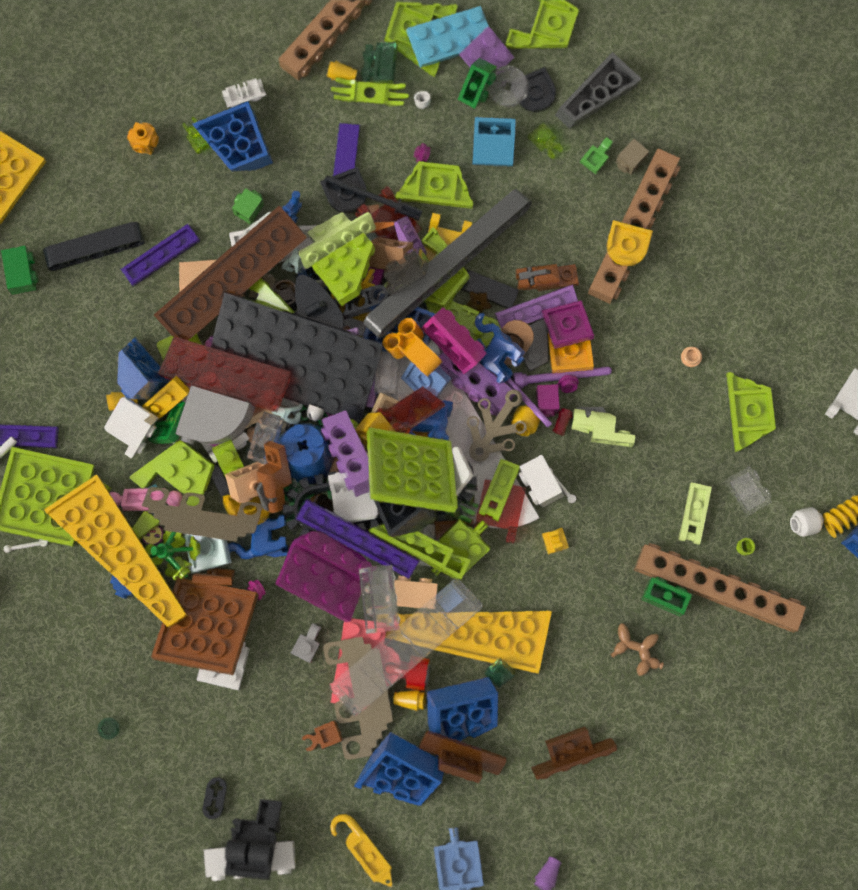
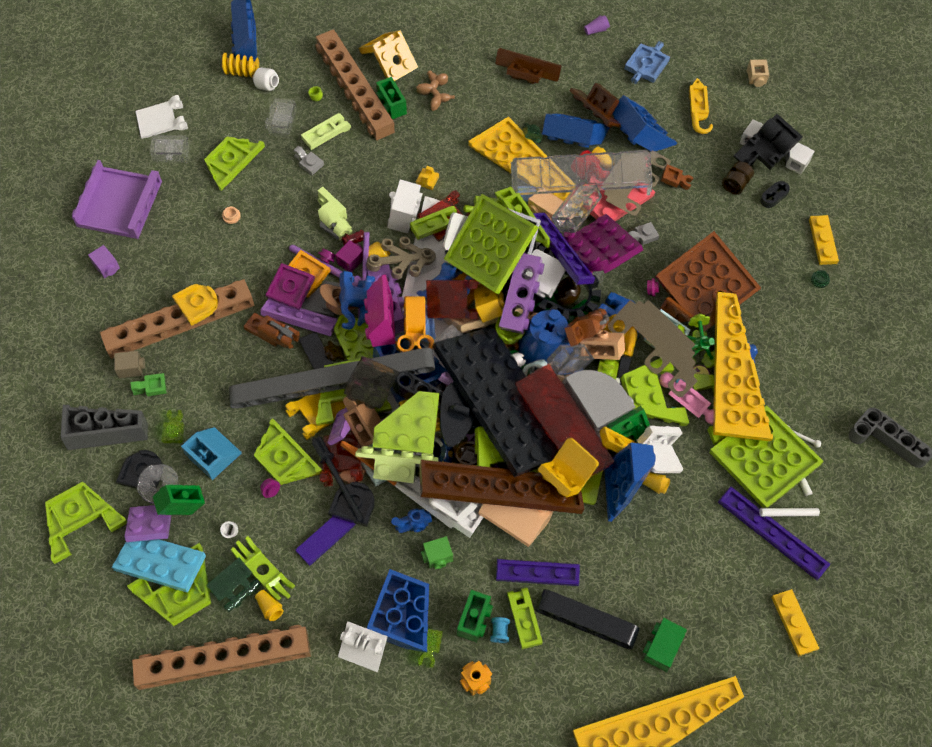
camera: 140 degrees left, 15 degrees down
none -> medium lavender panel [72,160,162,239]
none -> medium lavender brick [88,245,120,278]
none -> clear brick [150,135,190,163]
none -> light grey plate [294,146,324,175]
none -> bracket [359,30,418,81]
none -> green brick [457,590,493,643]
none -> dark azure bush [490,617,510,643]
none -> lime plate [507,587,543,649]
none -> yellow bracket [538,438,599,498]
none -> dark brown wheel [722,161,754,195]
none -> yellow plate [809,215,839,265]

